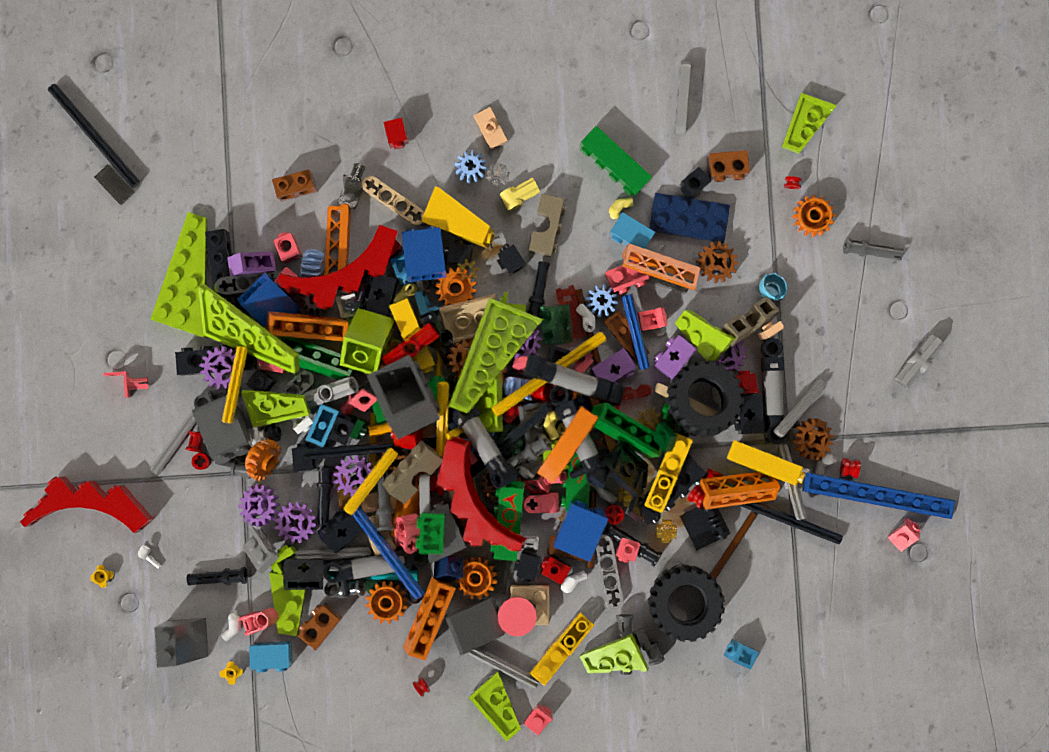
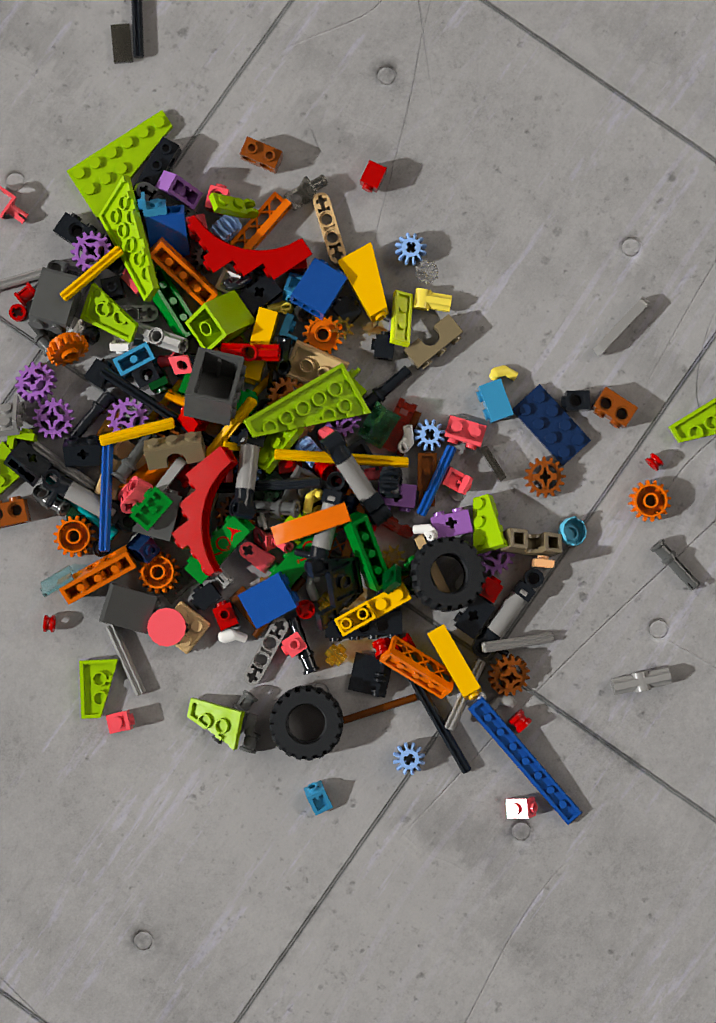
camera: 40 degrees right, 0 degrees up
light nougat plate [473,107,507,150] -> none
yellow slope [529,612,595,686] -> none
green brick [580,126,652,197] -> none
orange fence [622,243,701,290] -> none
none -> clear light blue piece [40,565,74,597]
none -> dark azure bracket [137,192,167,217]
none -> lime hinge [209,192,259,219]
none -> black gear [379,466,403,498]
none -> neon yellow tile [390,290,413,347]
none -> light blue gear [393,742,425,775]
none -> white arm [413,524,438,541]

